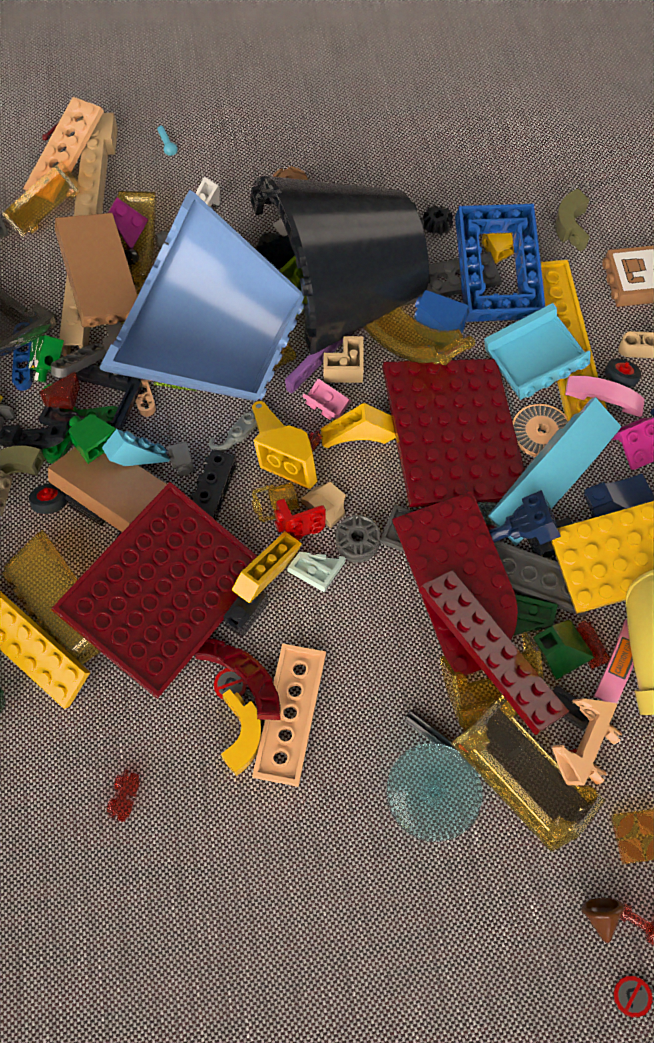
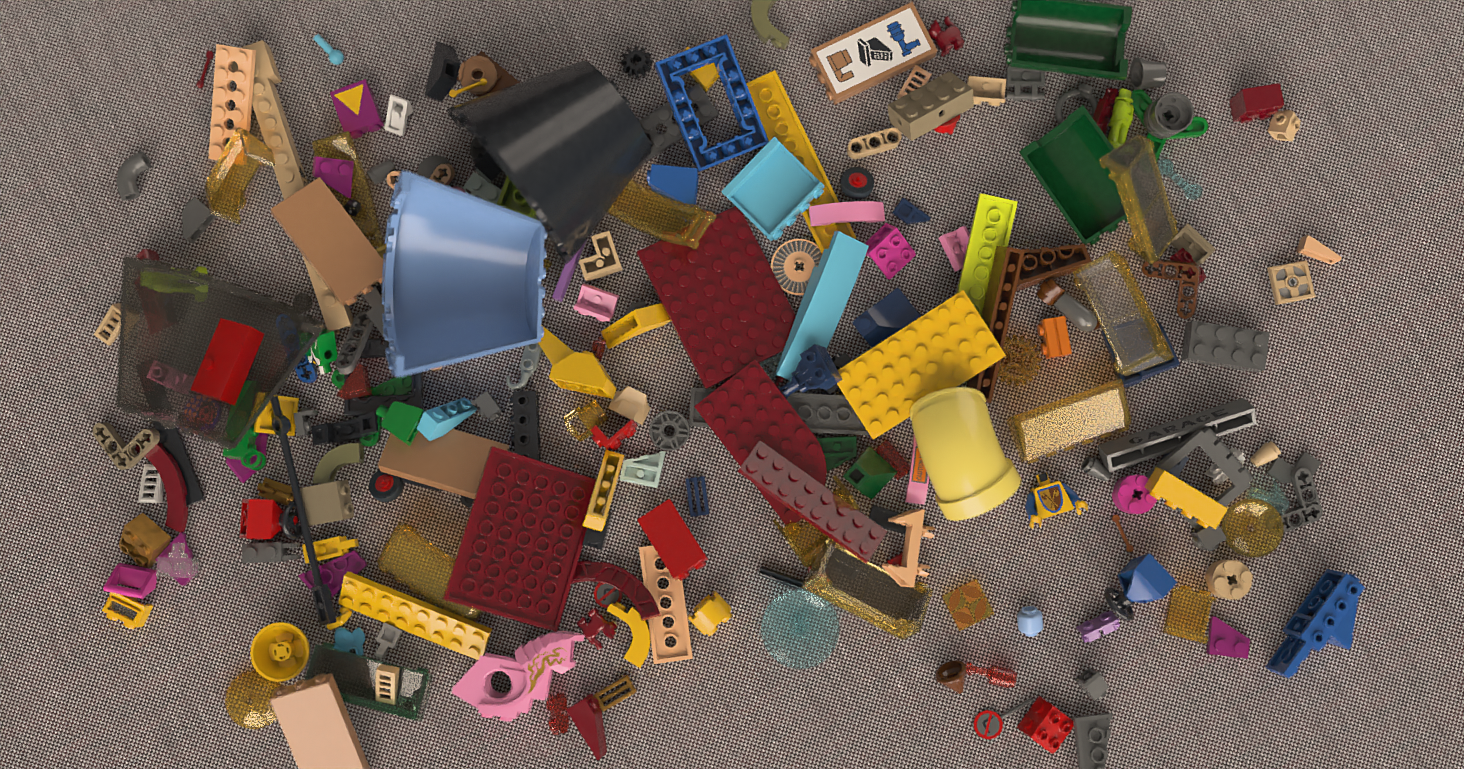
camera: 15 degrees left, 20 degrees up
none -> magenta brick [330,79,385,139]
none -> black slope [424,41,460,102]
none -> bright pink animal [452,630,585,722]
none -> dark red slope [566,693,607,761]
none -> dark red animal [576,607,618,650]
none -> pearl gold tile [594,674,637,712]
none -> red panel [637,499,709,581]
none -> dark blue tile [685,476,710,517]
none -> yellow brick [687,590,732,636]

